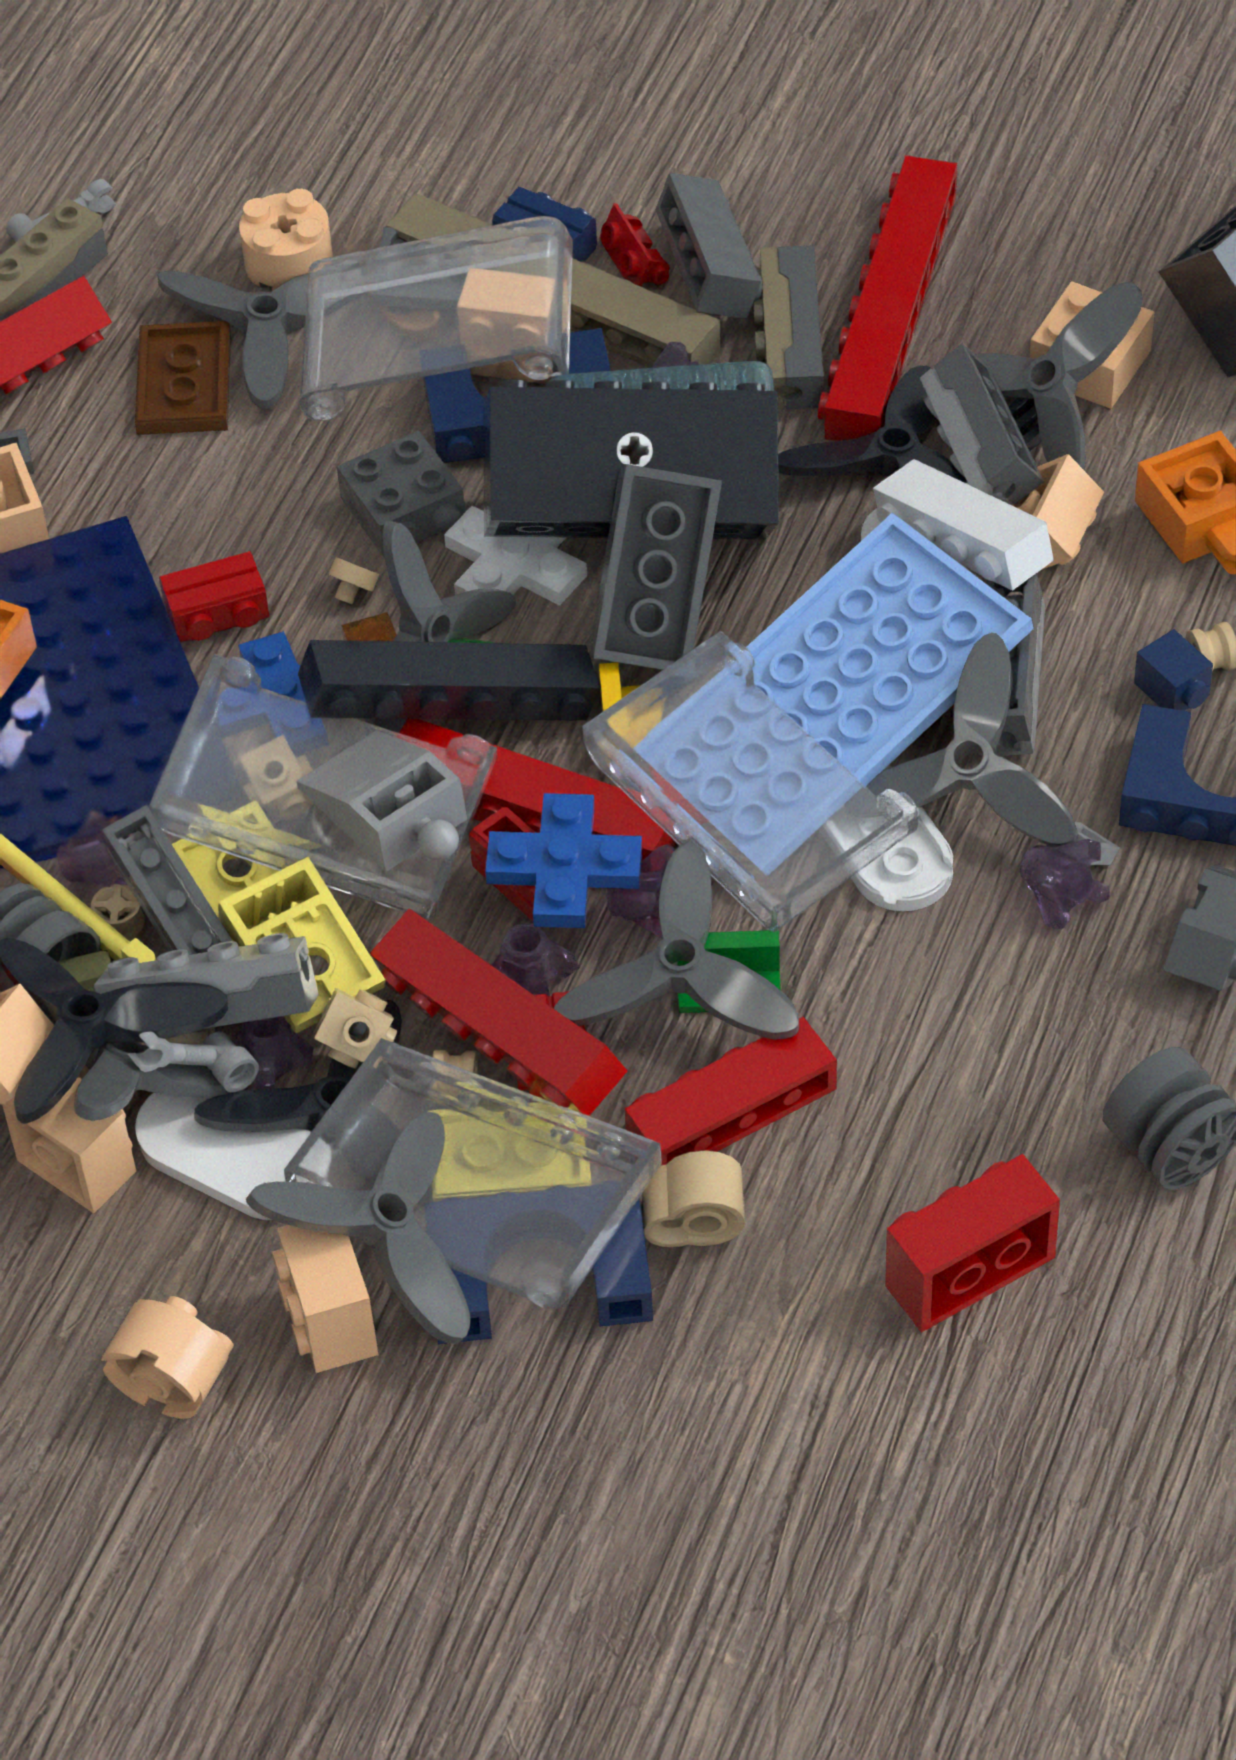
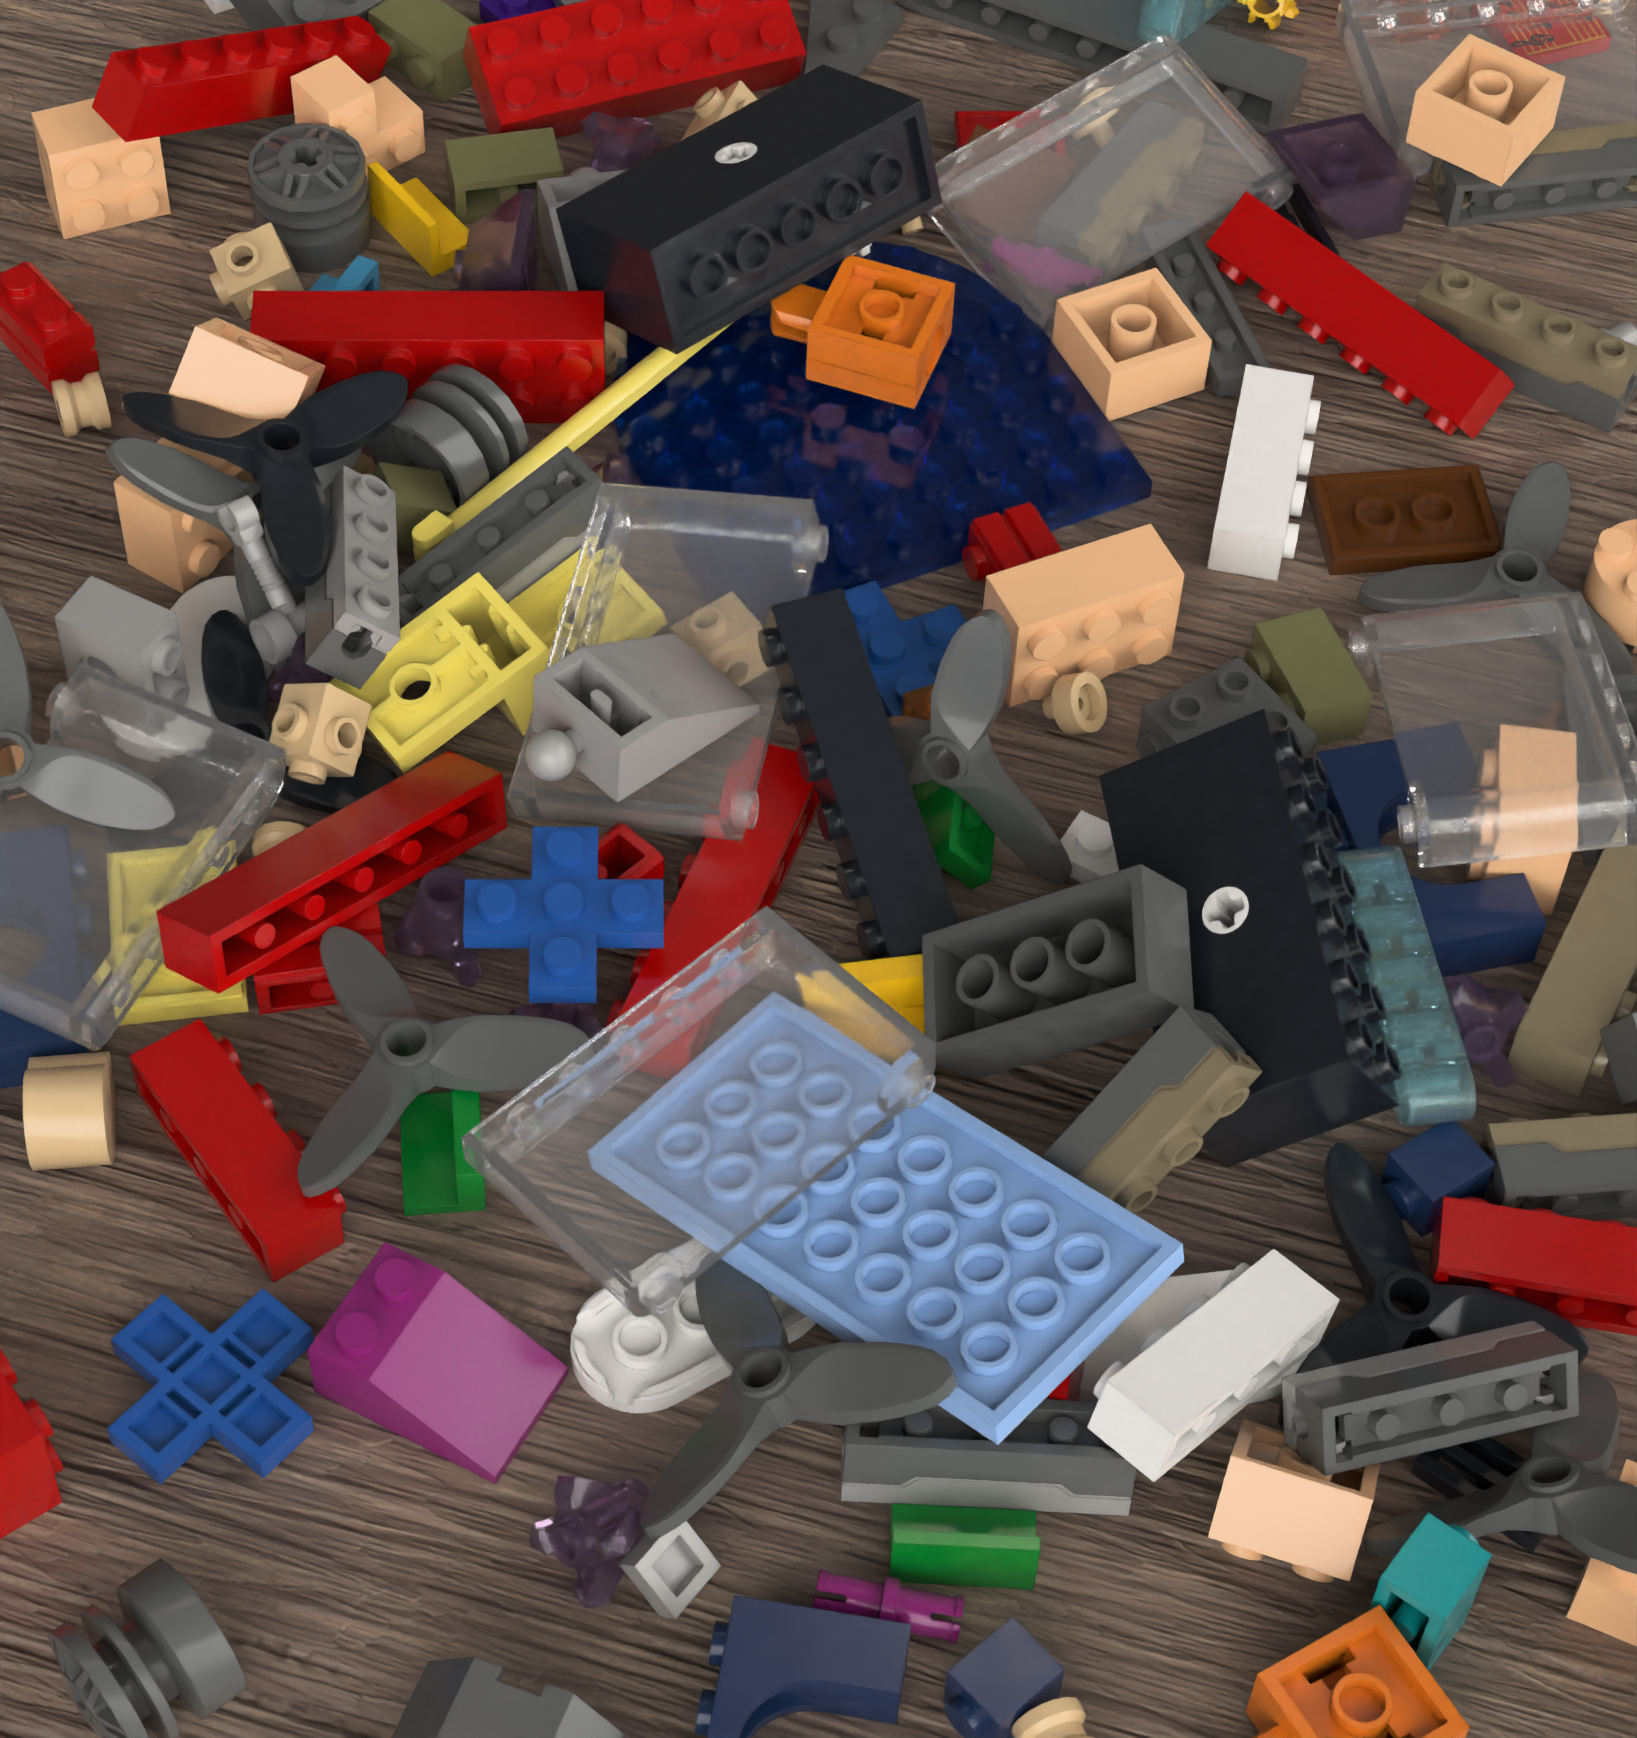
camera: 80 degrees right, 0 degrees up
none -> light grey brick [55,575,190,736]
none -> blue plate [107,1288,314,1485]
none -> magenta slope [308,1242,569,1484]
none -> magenta pin [812,1569,964,1644]
none -> green panel [889,1503,1041,1590]
none -> light nougat brick [983,523,1185,707]
none -> piece [1041,1006,1263,1214]
none -> white brick [1207,364,1321,581]
none -> olive brick [1244,606,1373,747]
none -> teal brick [1369,1512,1492,1671]
none -> dark blue brick [1381,1116,1495,1237]

